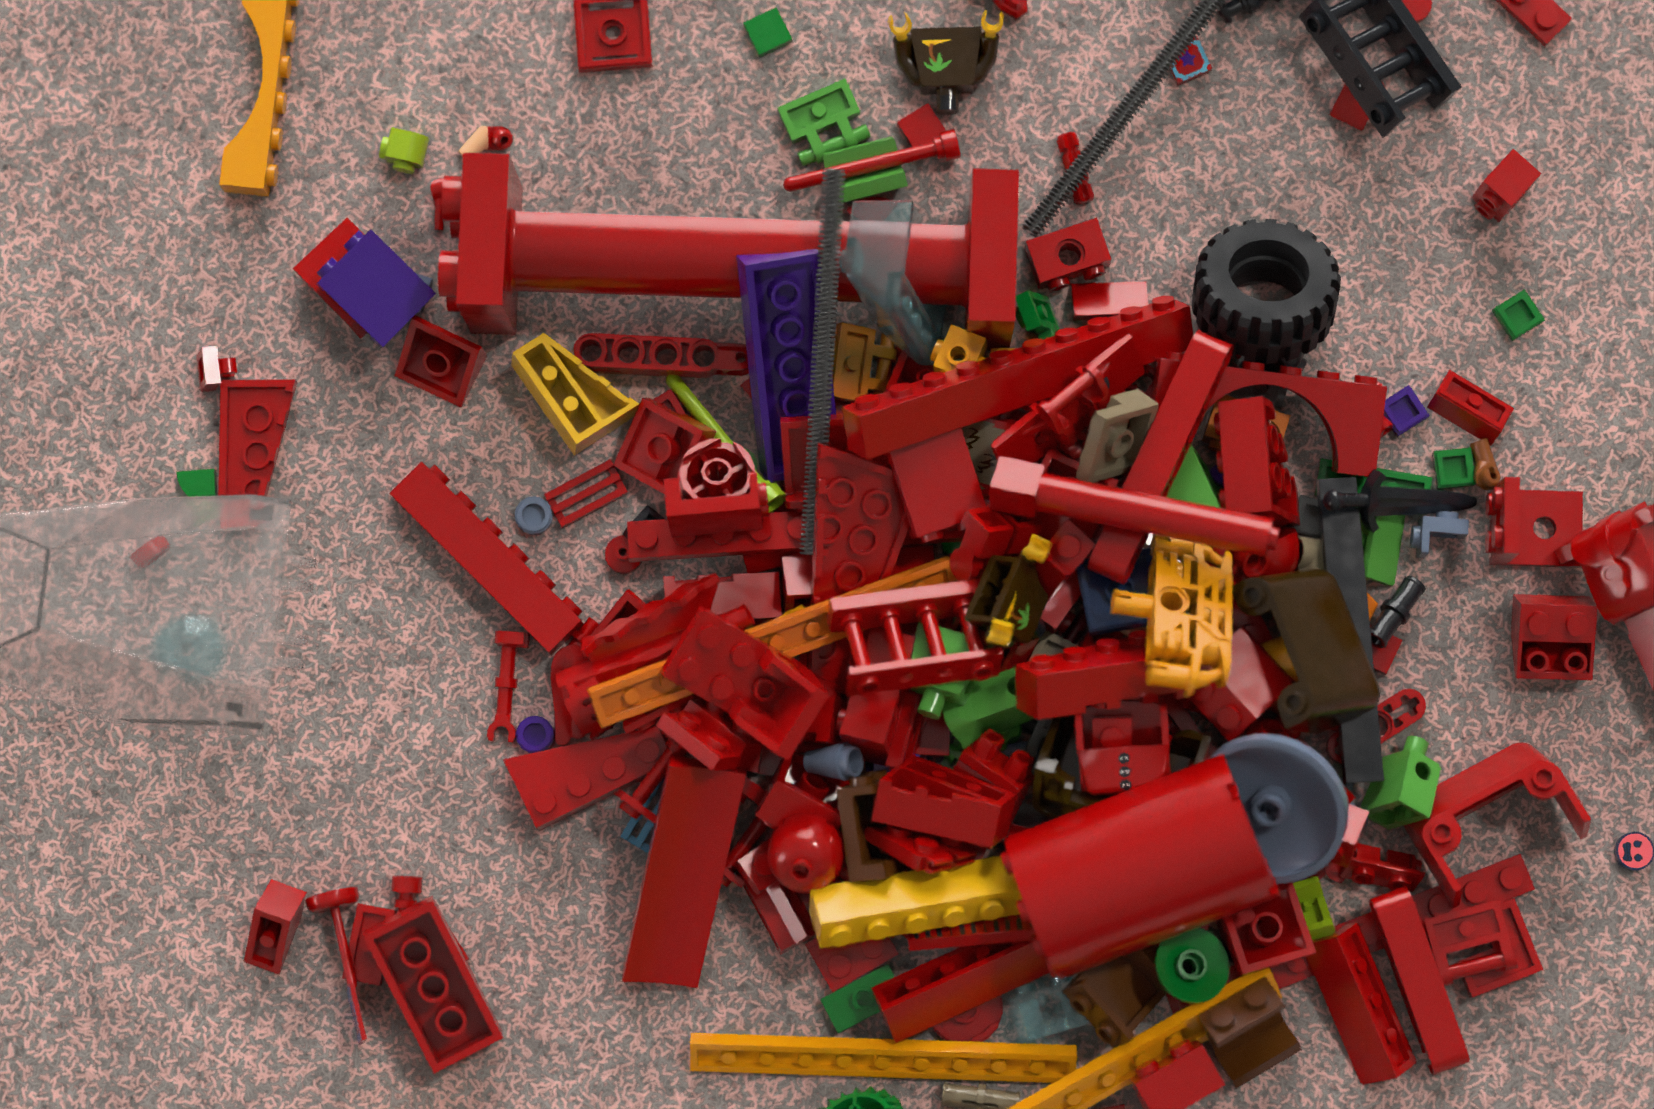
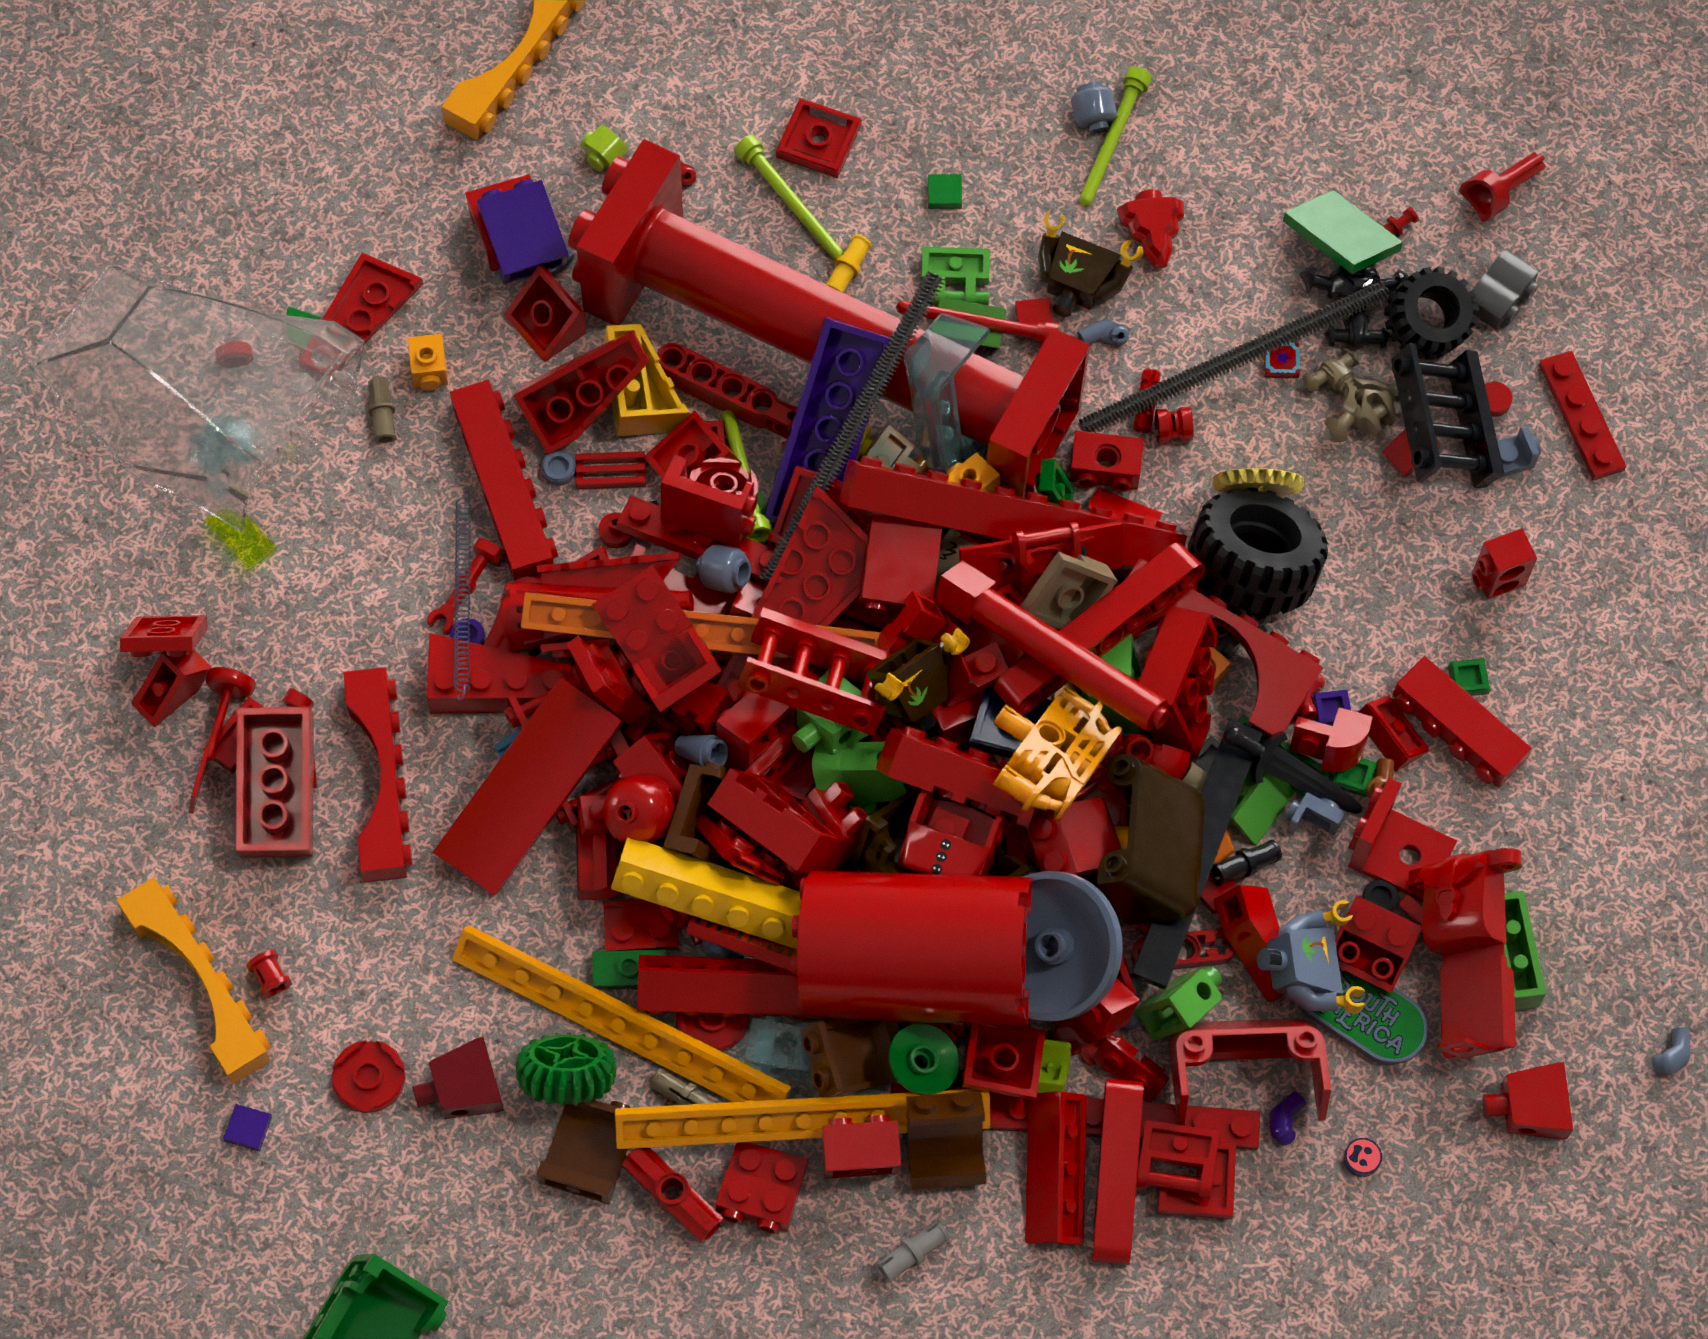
camera: 20 degrees right, 15 degrees down
tile [196,346,237,392] -> none
none -> red plate [120,615,207,657]
none -> clear neon green tile [205,499,277,571]
none -> red arch [343,667,413,883]
none -> dark tan axle [368,376,397,444]
none -> light orange brick [408,334,448,391]
none -> sand blue piece [454,491,471,701]
none -> red wedge [513,330,650,455]
none -> sand blue head [696,544,751,594]
none -> lime piece [734,134,844,261]
none -> yellow pin [826,234,872,292]
none -> sand blue arm [1077,319,1129,346]
none -> red wheel [1154,407,1194,443]
none -> light yellow gear [1212,468,1304,498]
none -> red slope [1214,885,1285,1002]
none -> sand blue torso [1257,900,1365,1014]
none -> dark purple arm [1269,1091,1306,1145]
none -> red brick [1289,707,1373,772]
none -> tile [1297,968,1428,1065]
none -> dark tan piece [1302,348,1398,442]
none -> black tile [1362,879,1399,912]
none -> red brick [1392,655,1532,788]
none -> red tile [1399,894,1423,926]
none -> sand blue bracket [1497,426,1541,478]

